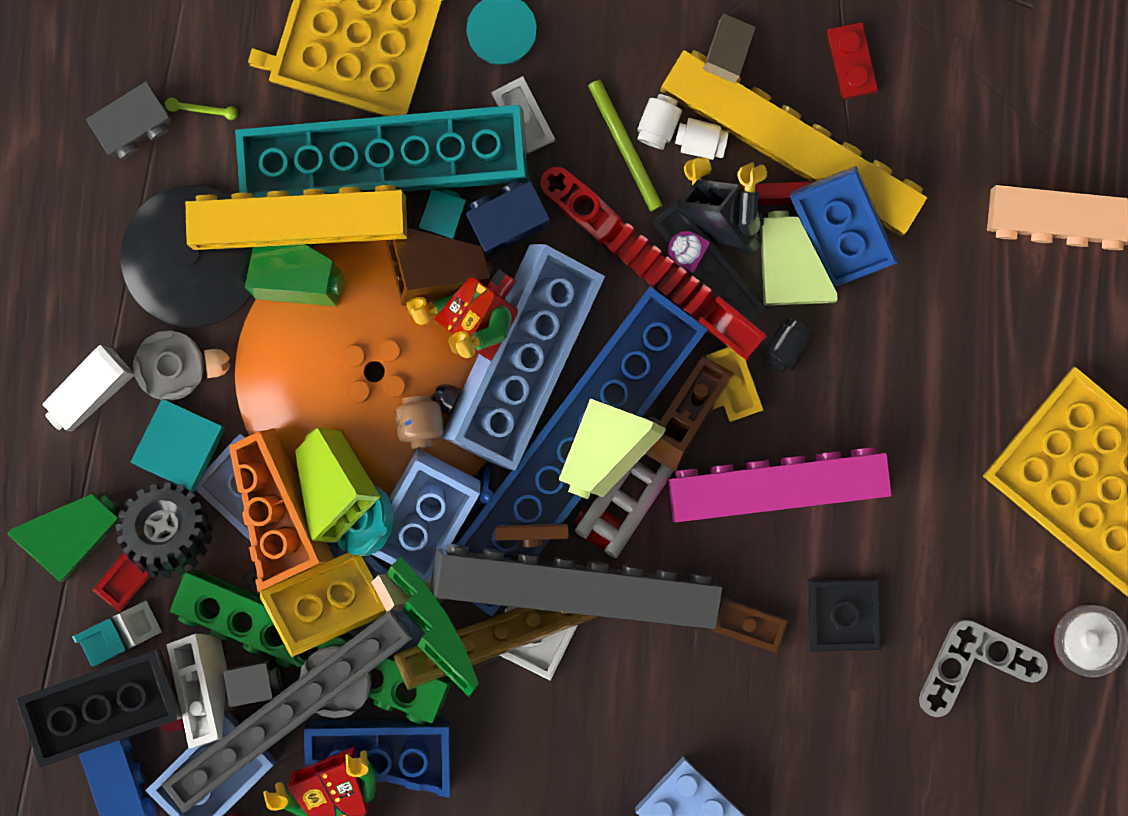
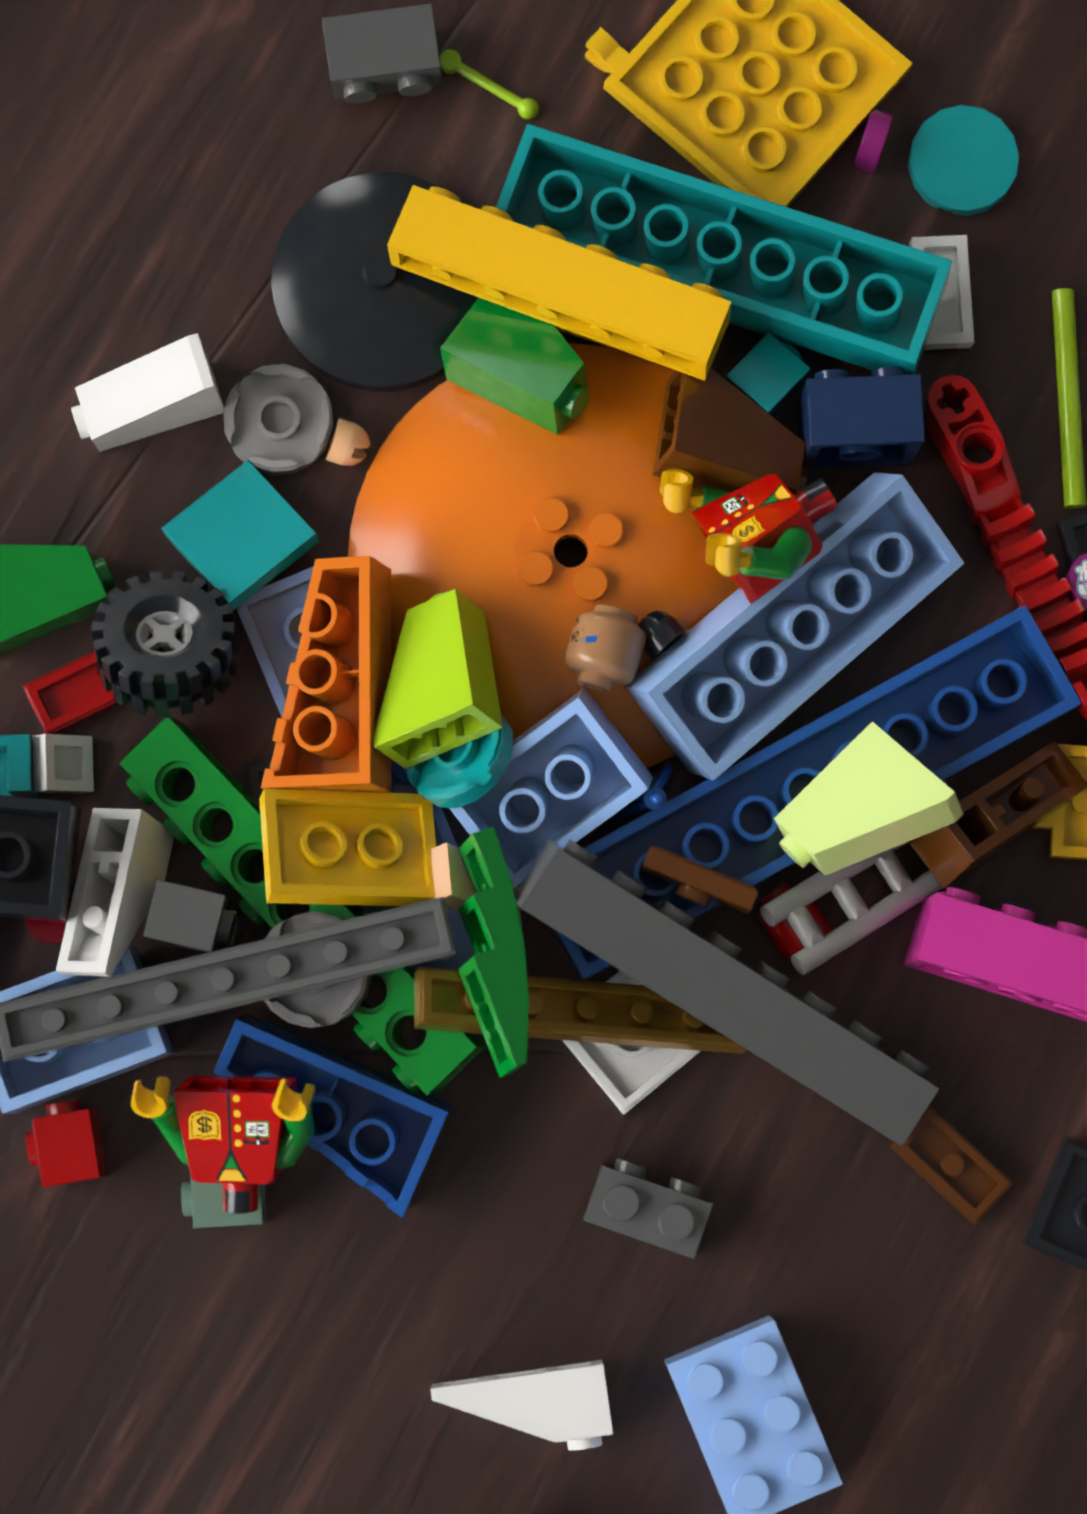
camera: 20 degrees right, 5 degrees down
none -> dark grey brick [583,1158,713,1259]
none -> magenta tile [854,109,893,175]

